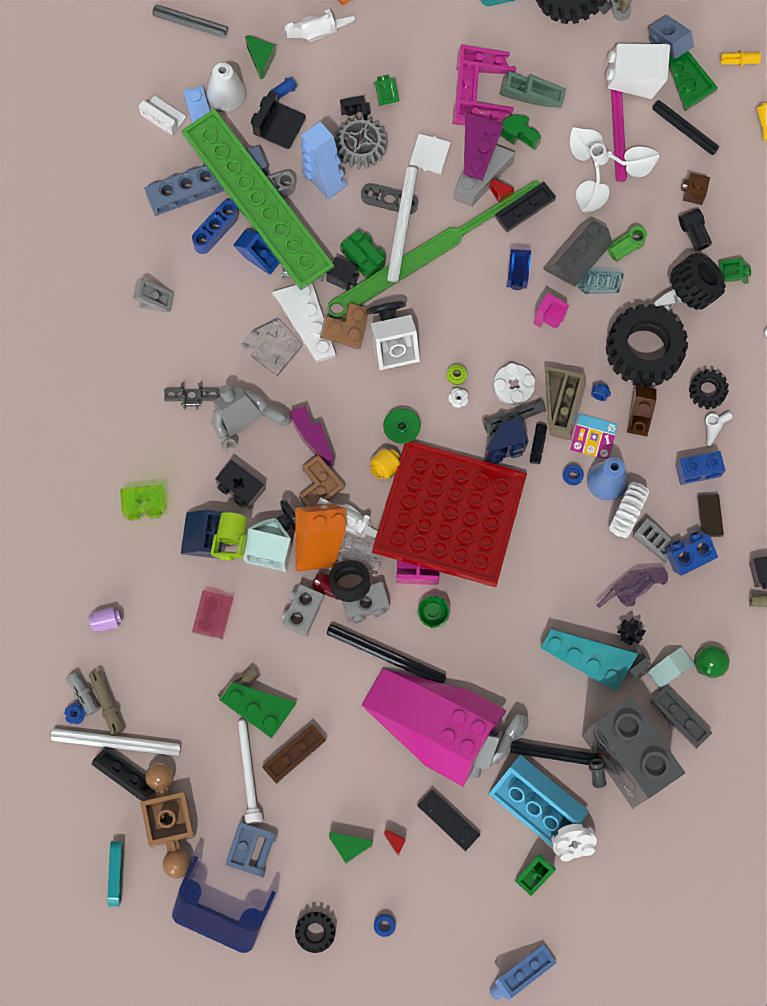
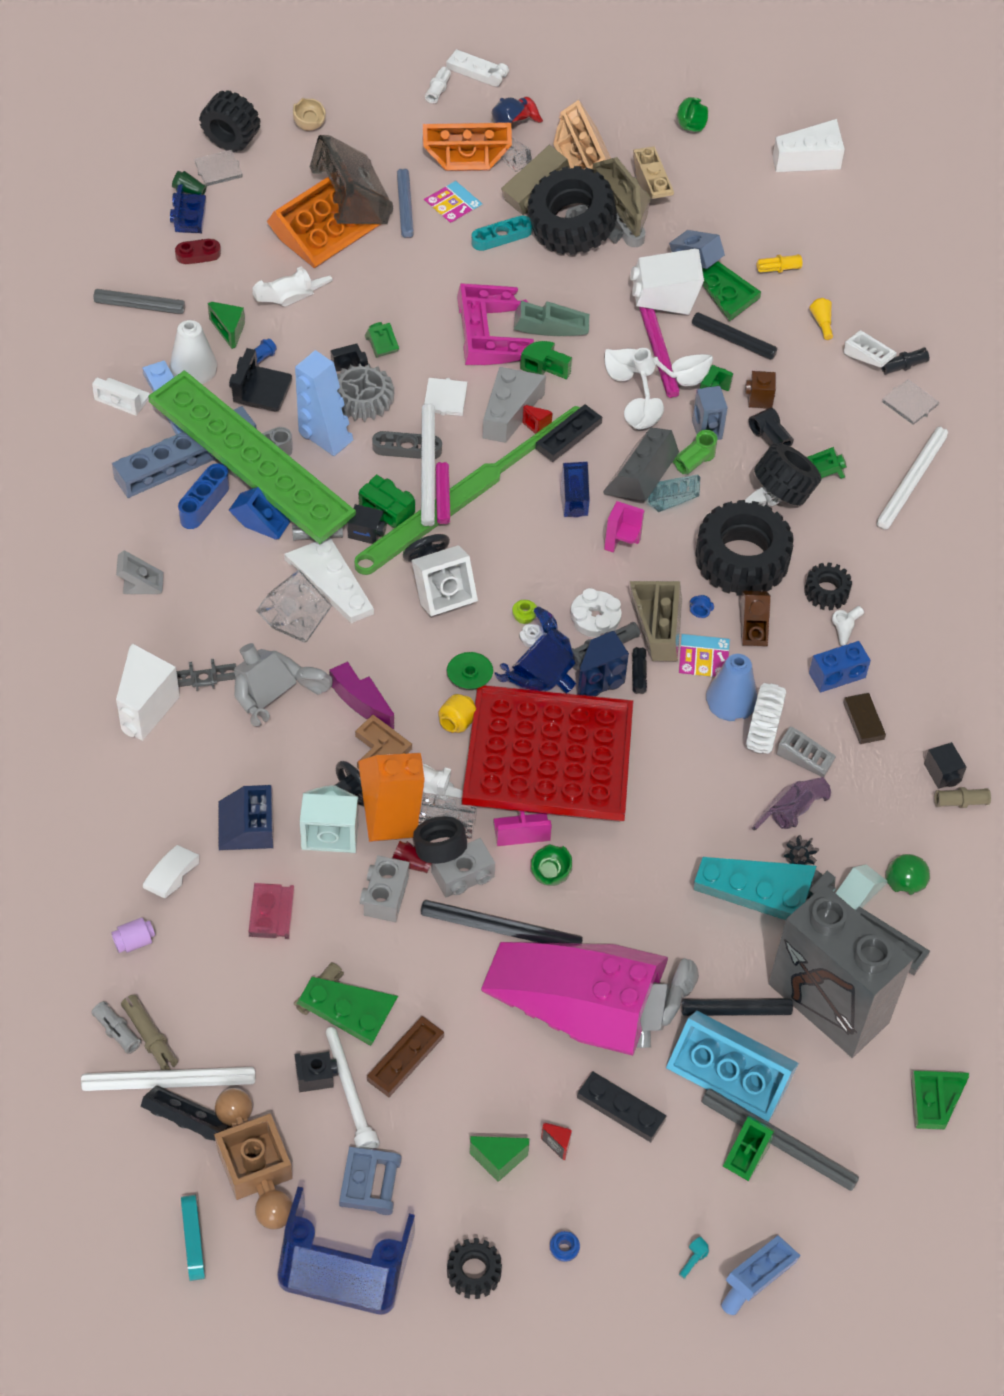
camera: 10 degrees left, 20 degrees down
blue plate [64,703,86,724] -> none
clear neon green brick [120,485,166,521] -> none
lime piece [211,512,248,560] -> none
black brick [215,460,265,509] -> none
medium nougat plate [320,303,368,349] -> none
magenta wing [464,112,504,181] -> none
white plate [551,824,597,862] -> none
blue plate [562,465,584,486] -> none
dark grey pin [588,758,607,788] -> none
blue brick [665,531,718,576] -> none
none -> white slope [116,644,180,741]
none -> white slope [143,845,199,898]
none -> black brick [294,1051,338,1093]
none -> dark pink axle [436,462,450,525]
none -> clear blue torso [495,607,577,694]
none -> teal hand [679,1237,709,1279]
none -> sand blue brick [692,386,728,440]
none -> green bracket [700,365,733,391]
none -> dark grey axle [702,1089,859,1191]
none -> green wing [912,1071,969,1130]

